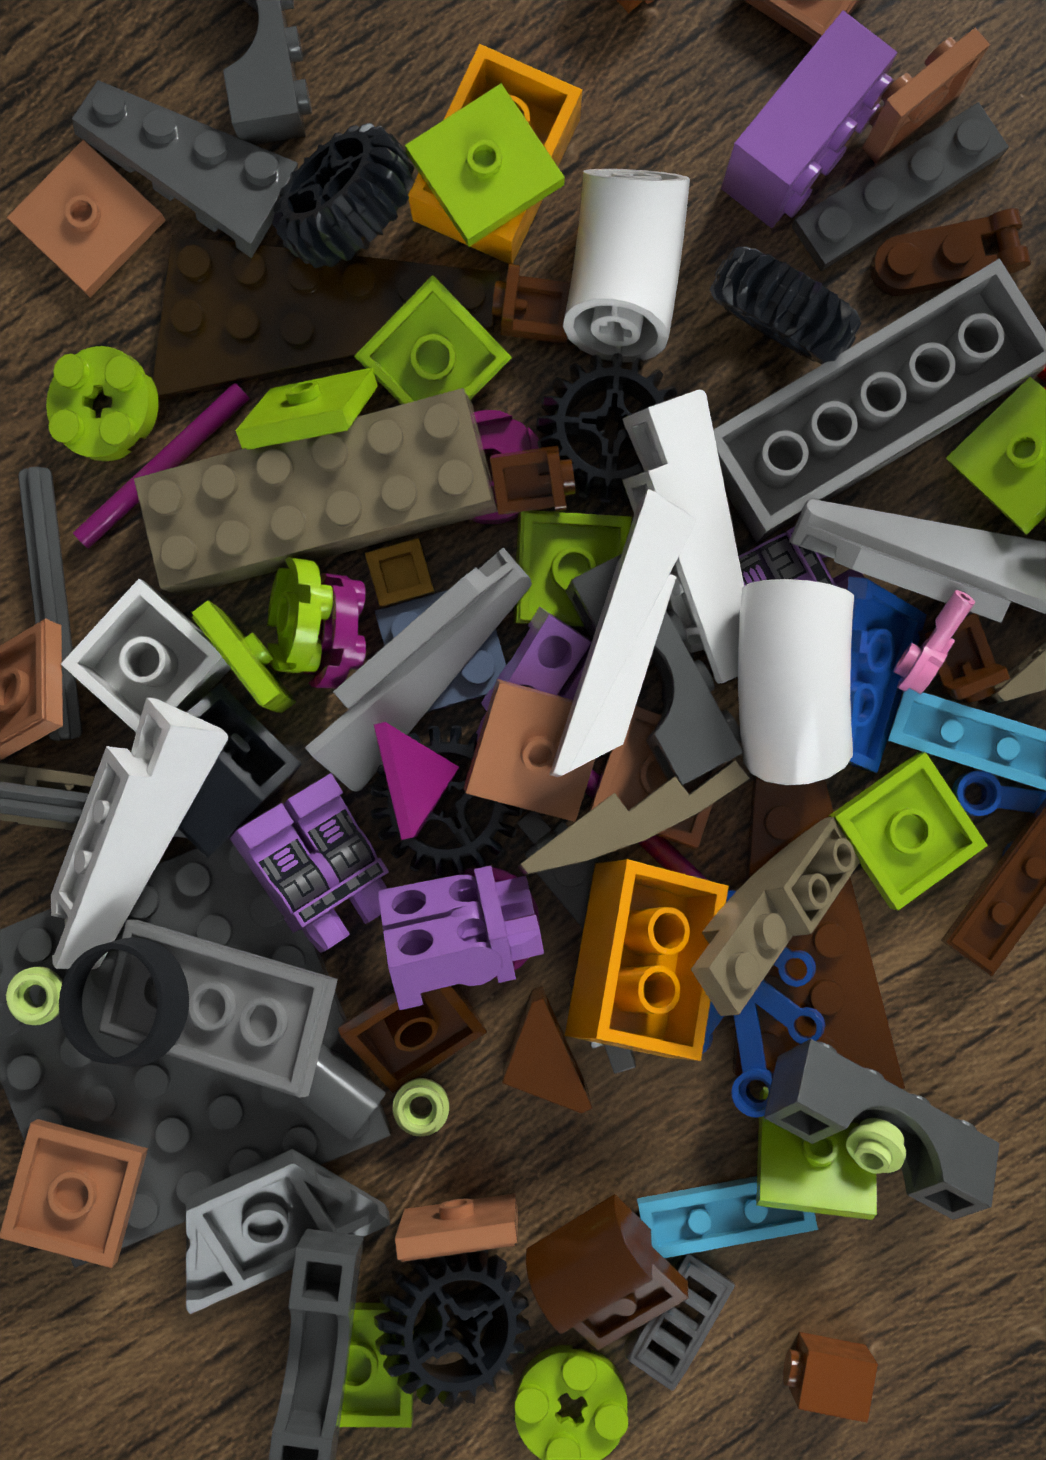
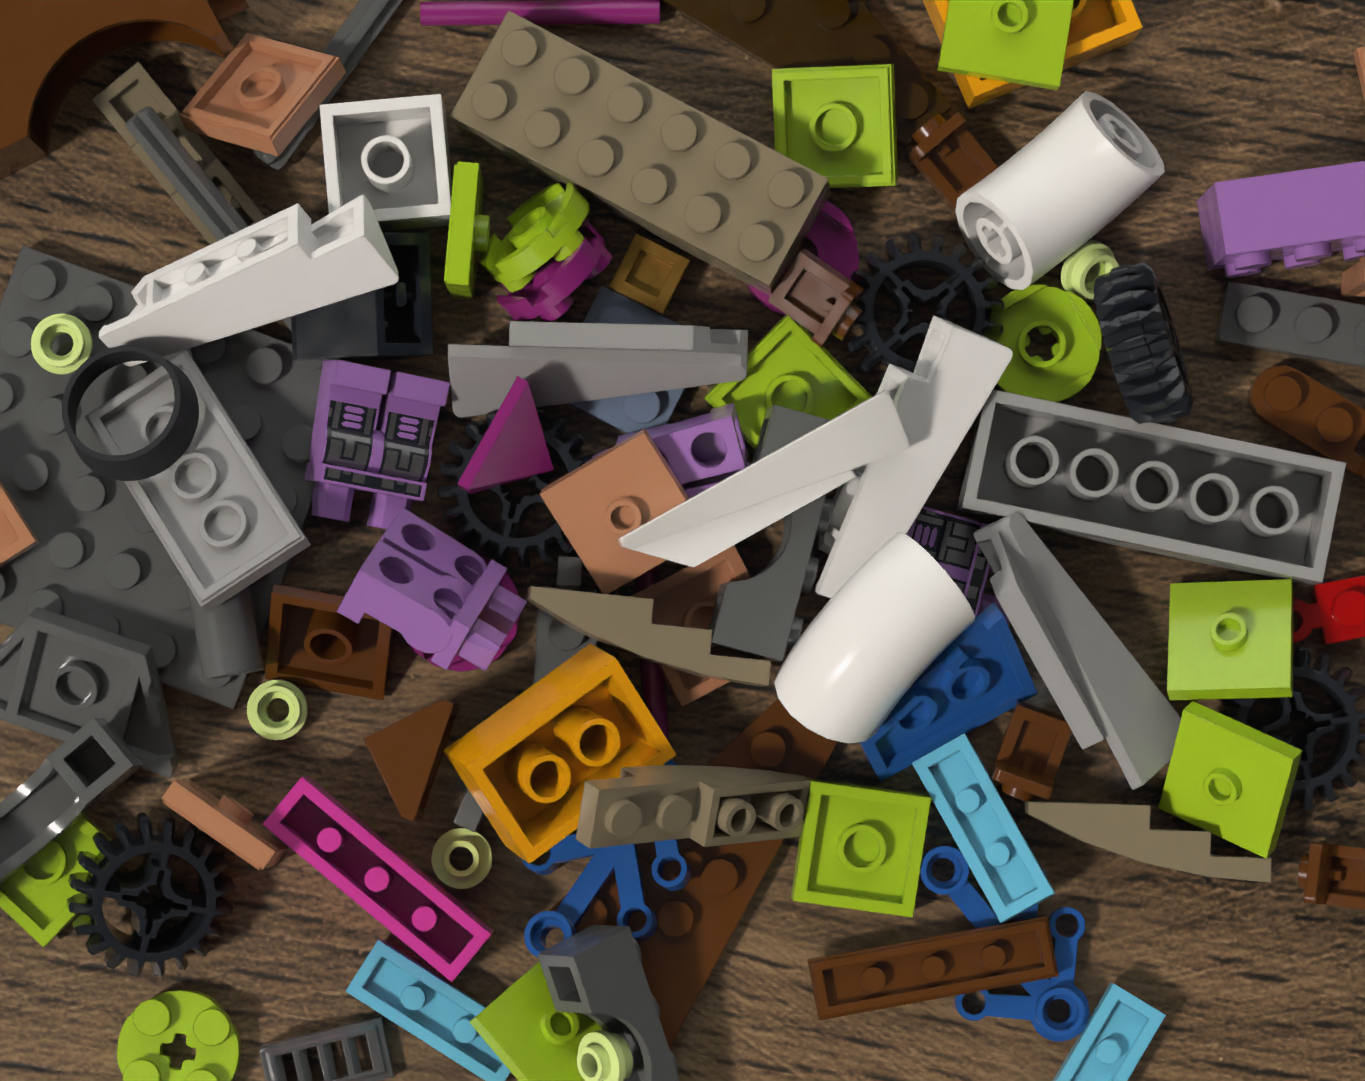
camera: 30 degrees right, 0 degrees up
lime plate [235,367,378,450] -> none
reddish brown brick [526,1194,689,1350] -> none
bright pink plate [893,590,975,694] -> none
none -> dark pink brick [262,776,494,982]
none -> yellowish green plate [431,828,492,889]
none -> lime plate [982,284,1102,403]
none -> yellowish green plate [1061,240,1119,300]

